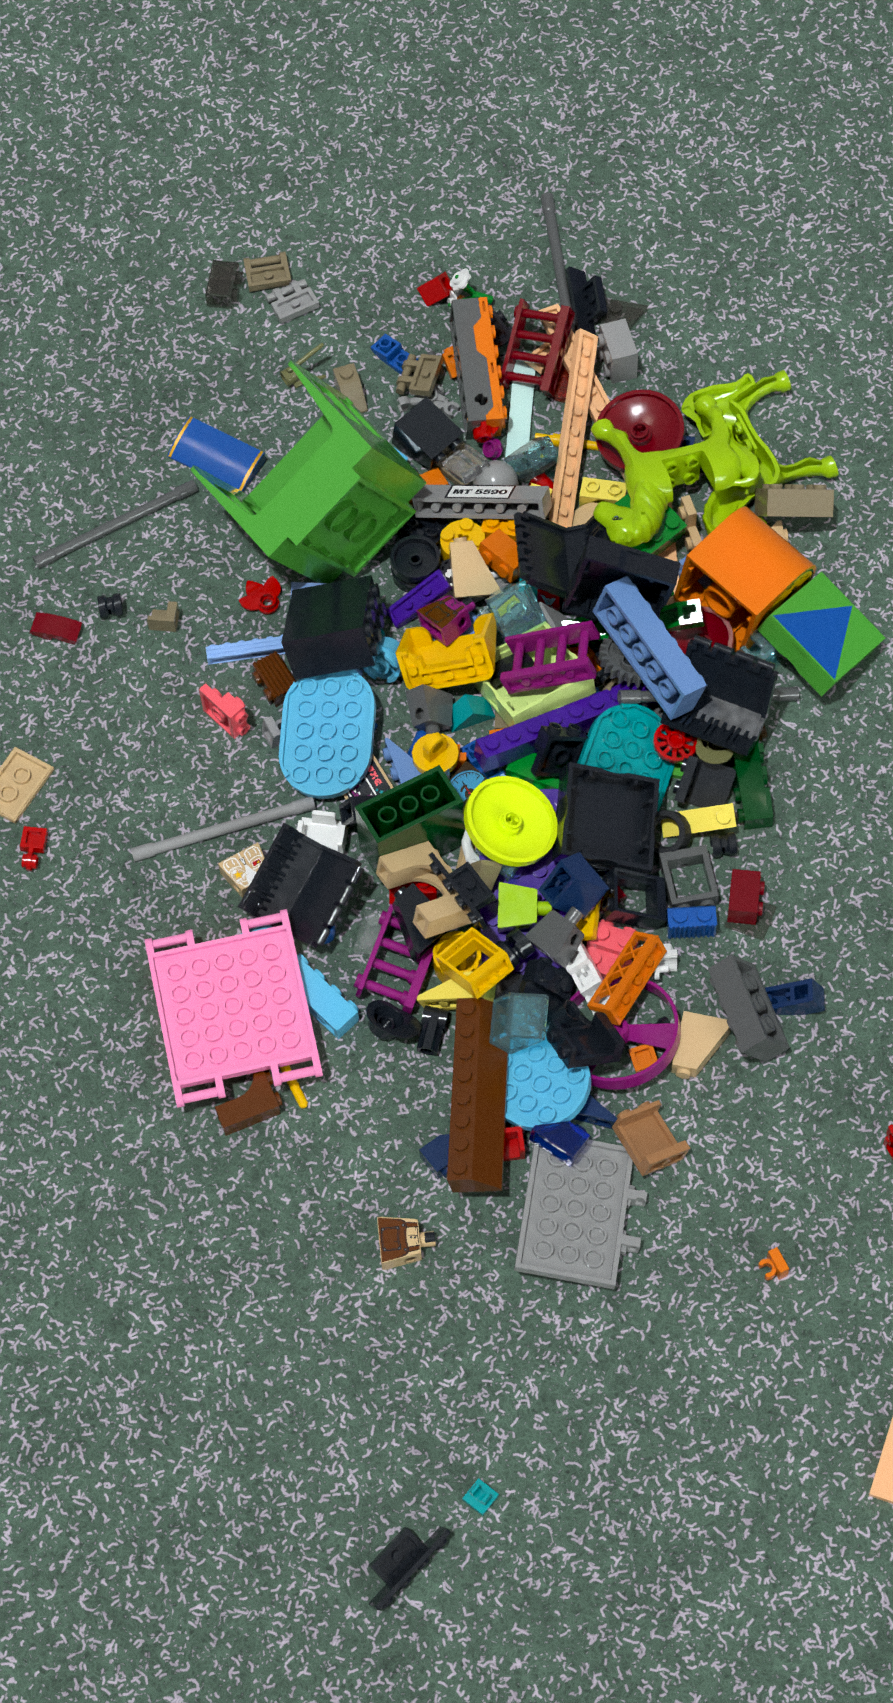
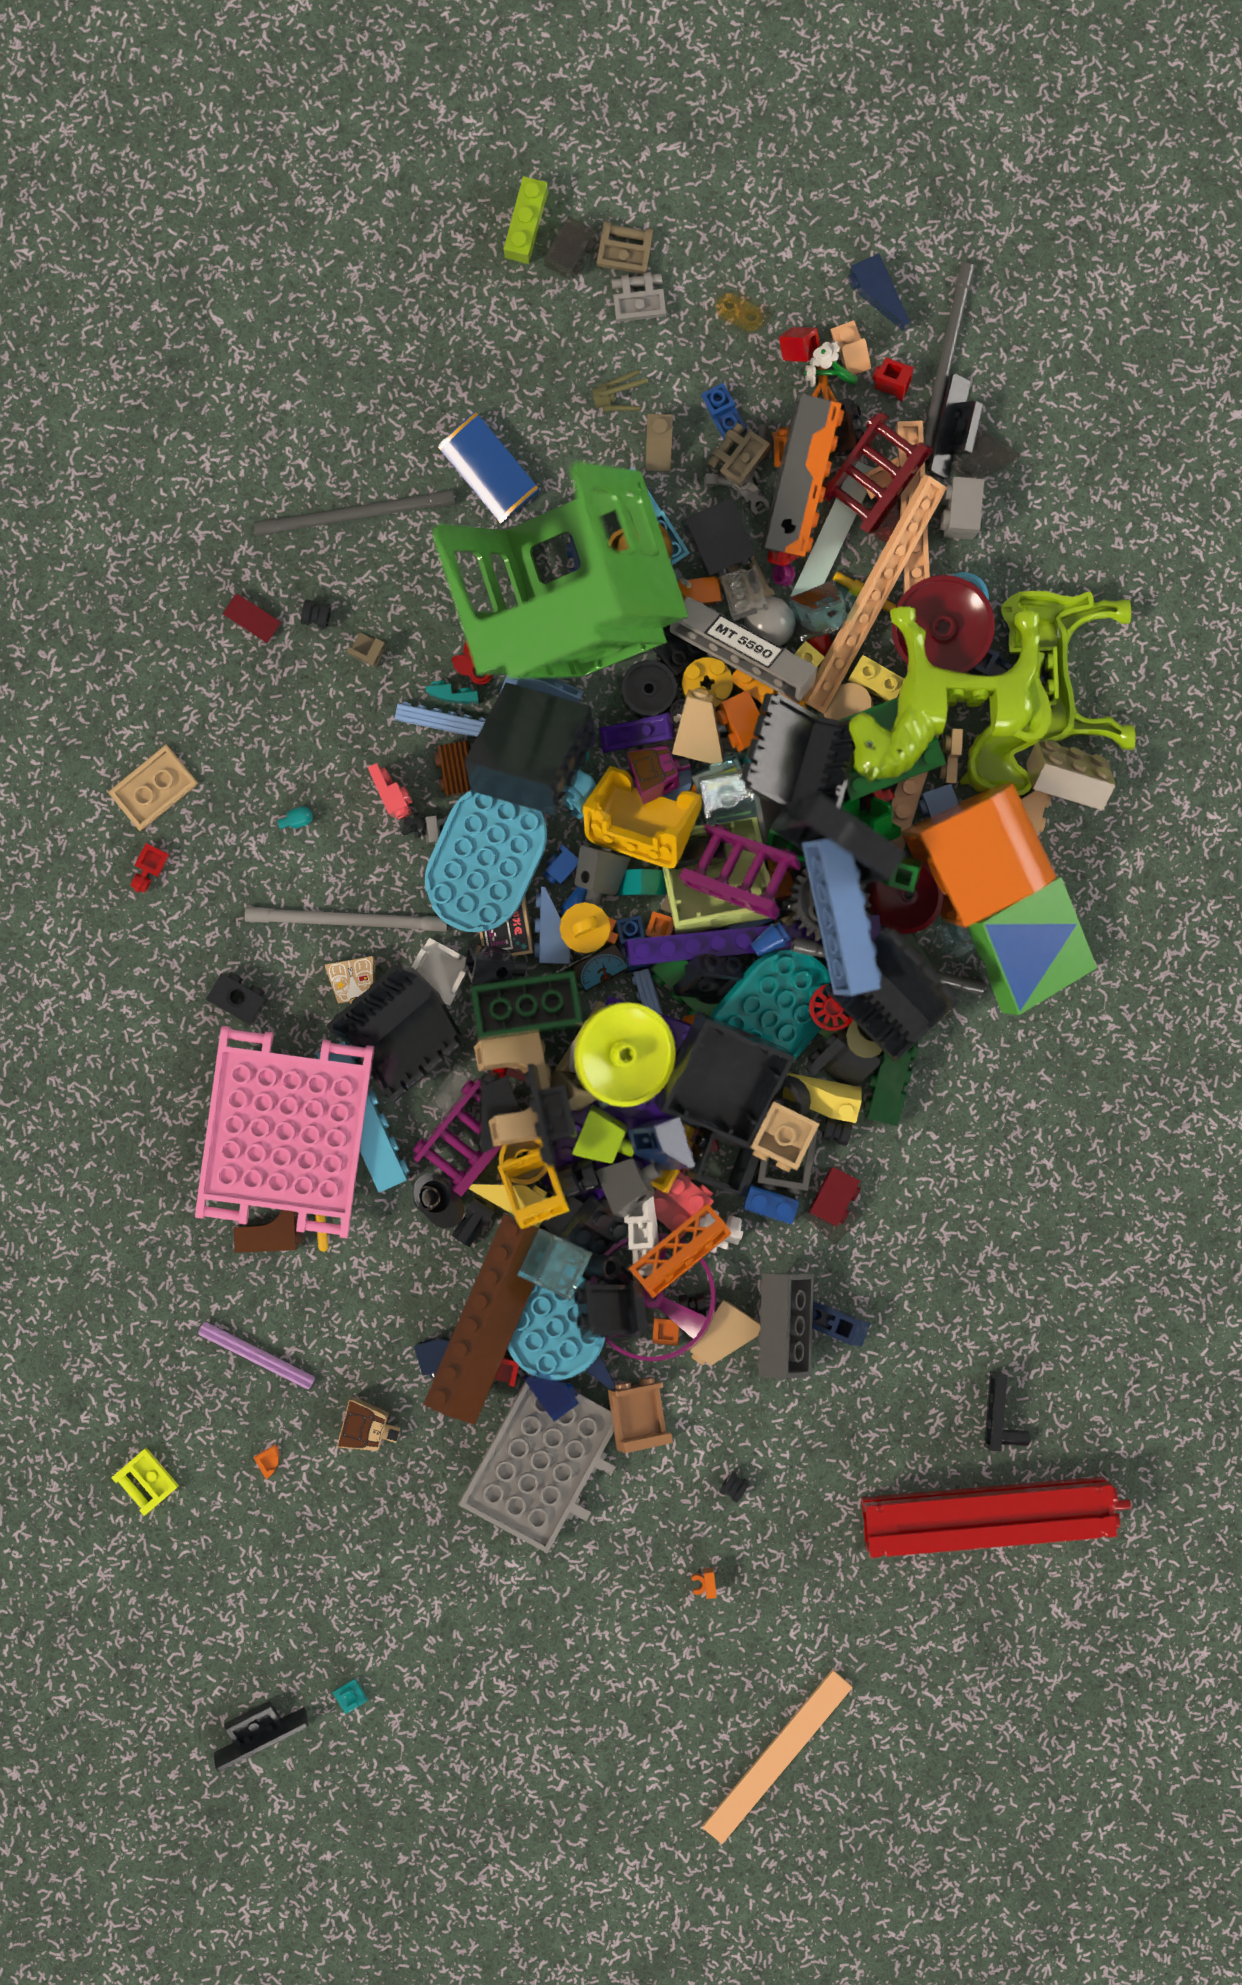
camera: 20 degrees right, 25 degrees up
none -> neon yellow plate [111,1447,179,1516]
none -> lavender axle [198,1322,315,1389]
none -> black brick [206,972,268,1025]
none -> orange tile [253,1444,279,1479]
none -> teal cylinder [277,806,313,829]
none -> black plate [400,812,426,838]
none -> teal slope [426,680,479,705]
none -> lime brick [504,176,548,264]
none -> blue brick [543,845,578,885]
none -> clear yellow plate [716,293,764,332]
none -> black wheel [719,1471,749,1503]
none -> blue cone [750,922,790,957]
none -> tan plate [750,1101,819,1172]
none -> light nougat slope [830,320,871,375]
none -> dark blue slope [848,254,910,331]
none -> red brick [872,357,914,402]

